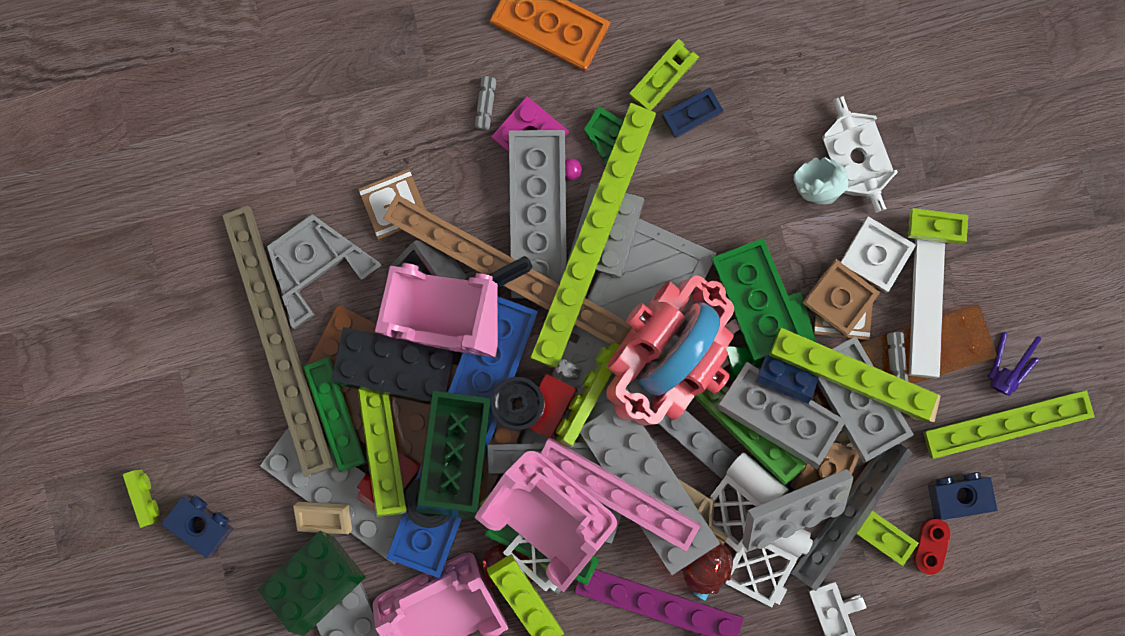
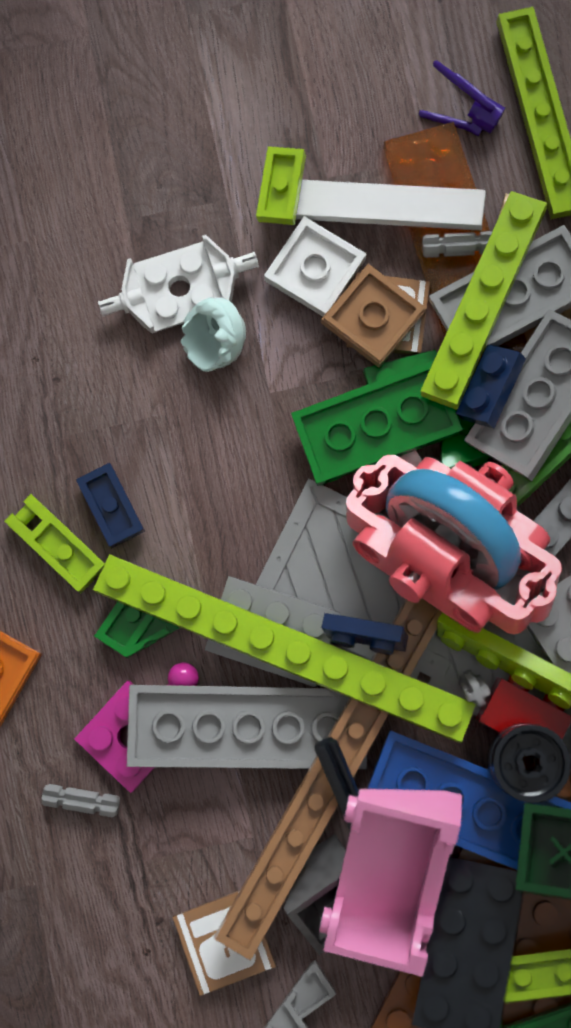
camera: 85 degrees left, 5 degrees down
none -> dark blue plate [321,613,409,655]

